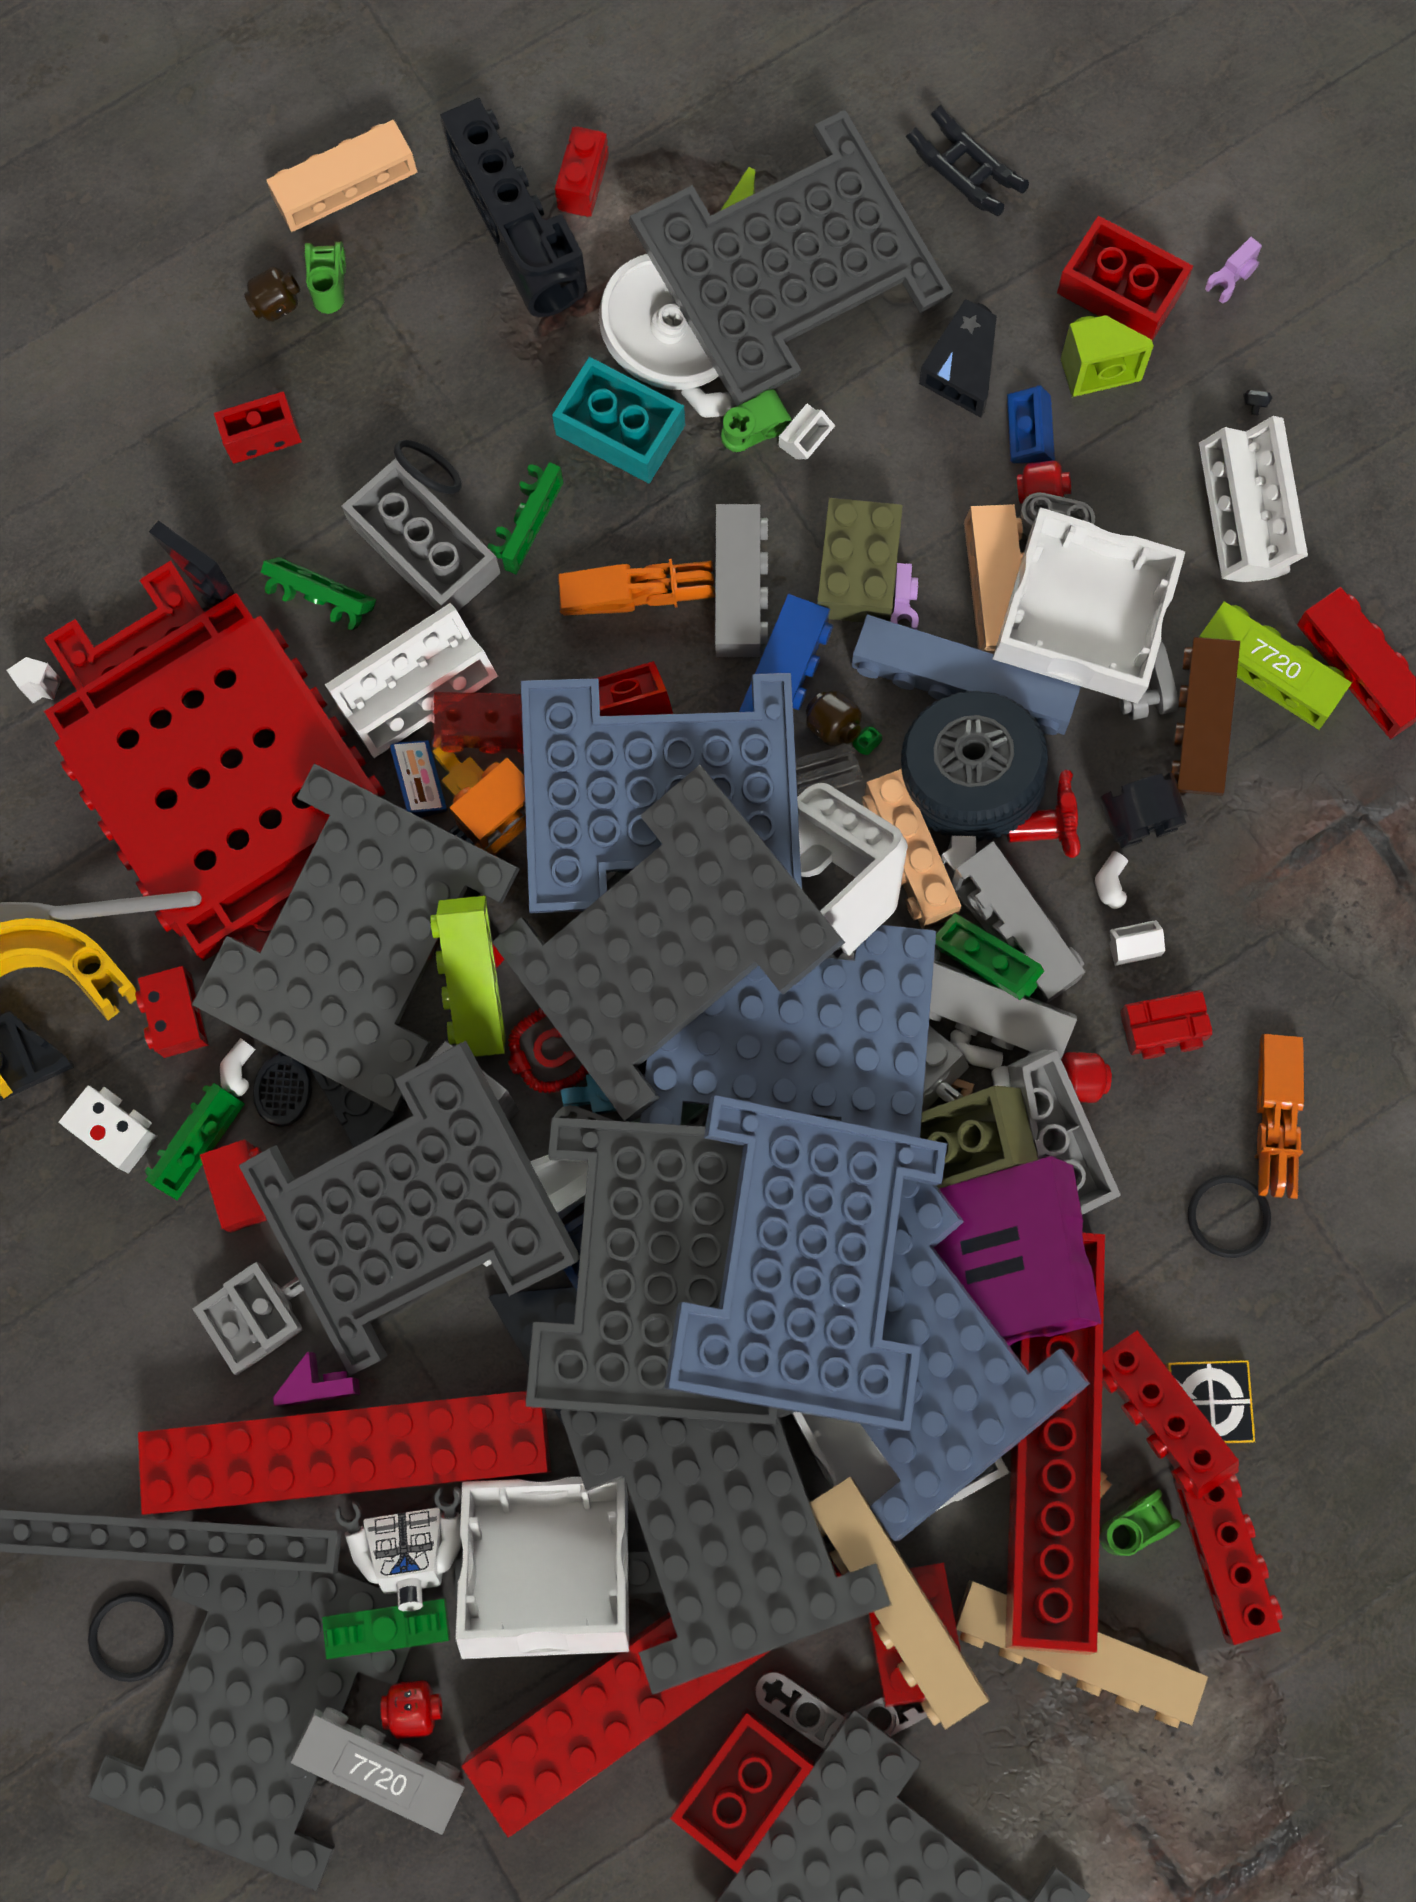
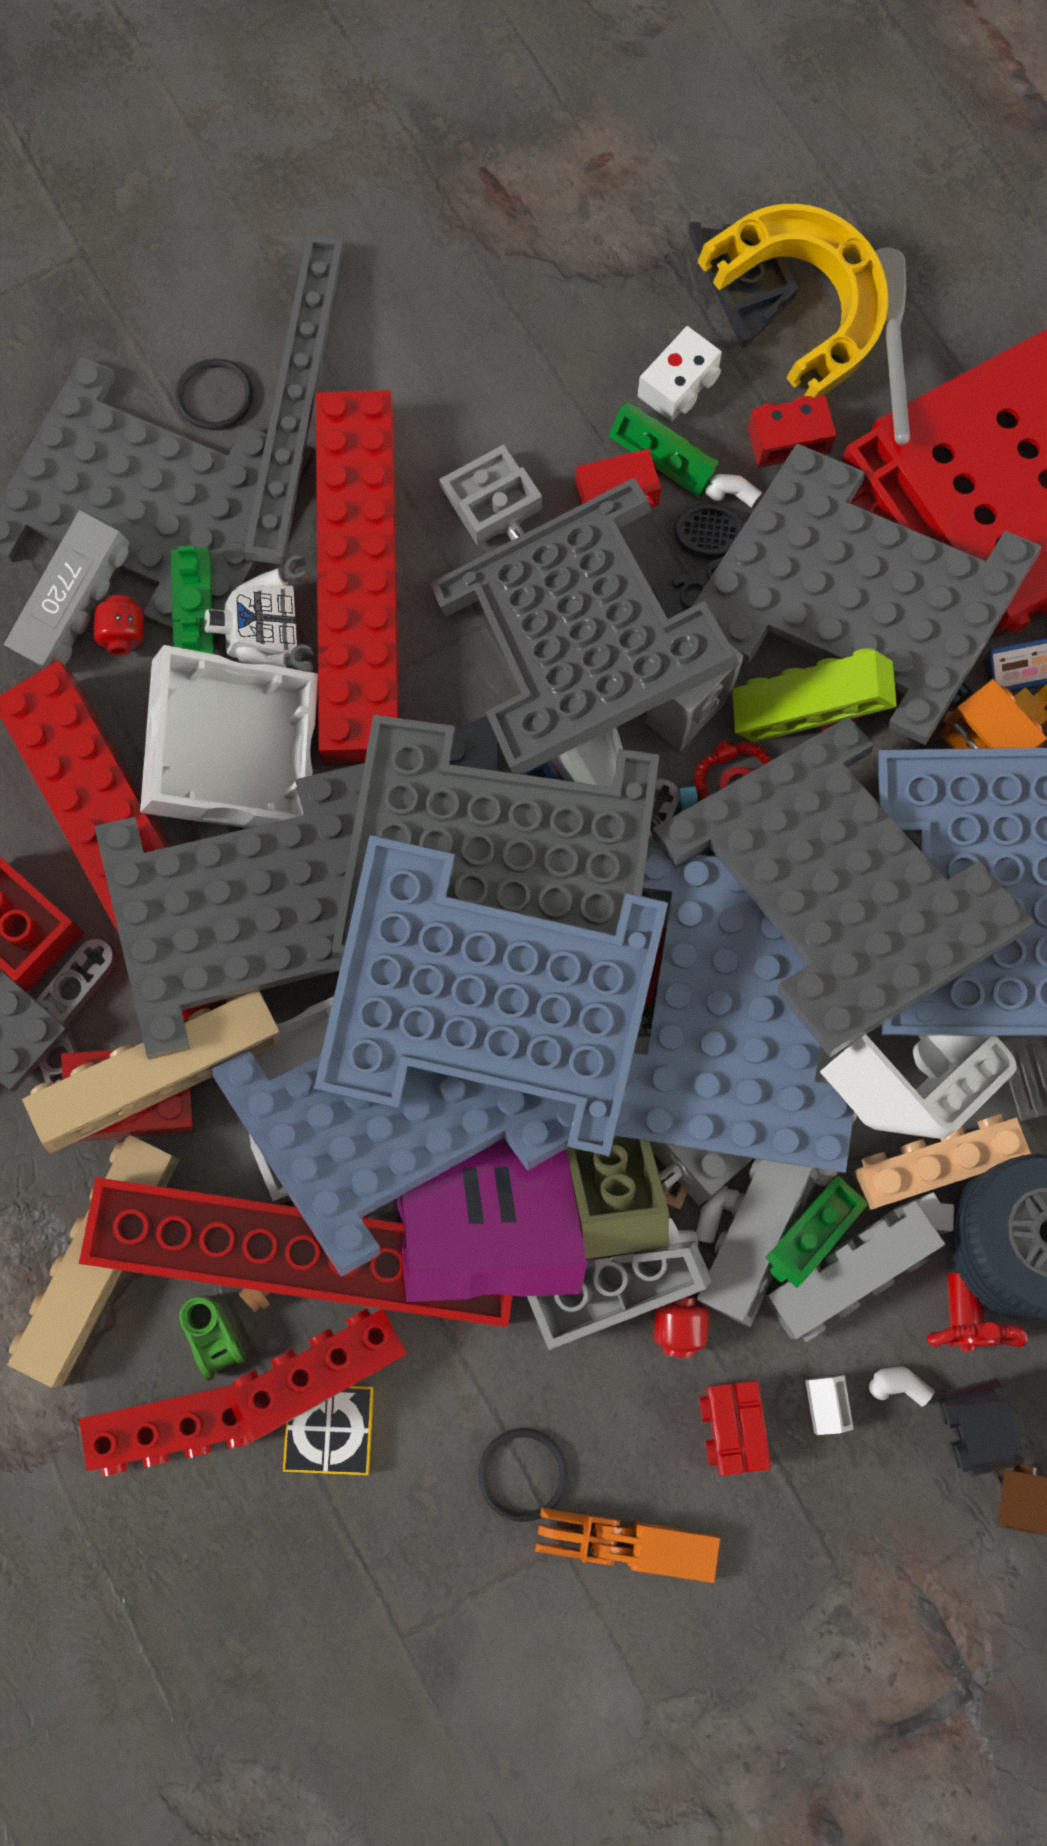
camera: 90 degrees right, 0 degrees up
magenta slope [273,1351,360,1407] -> none

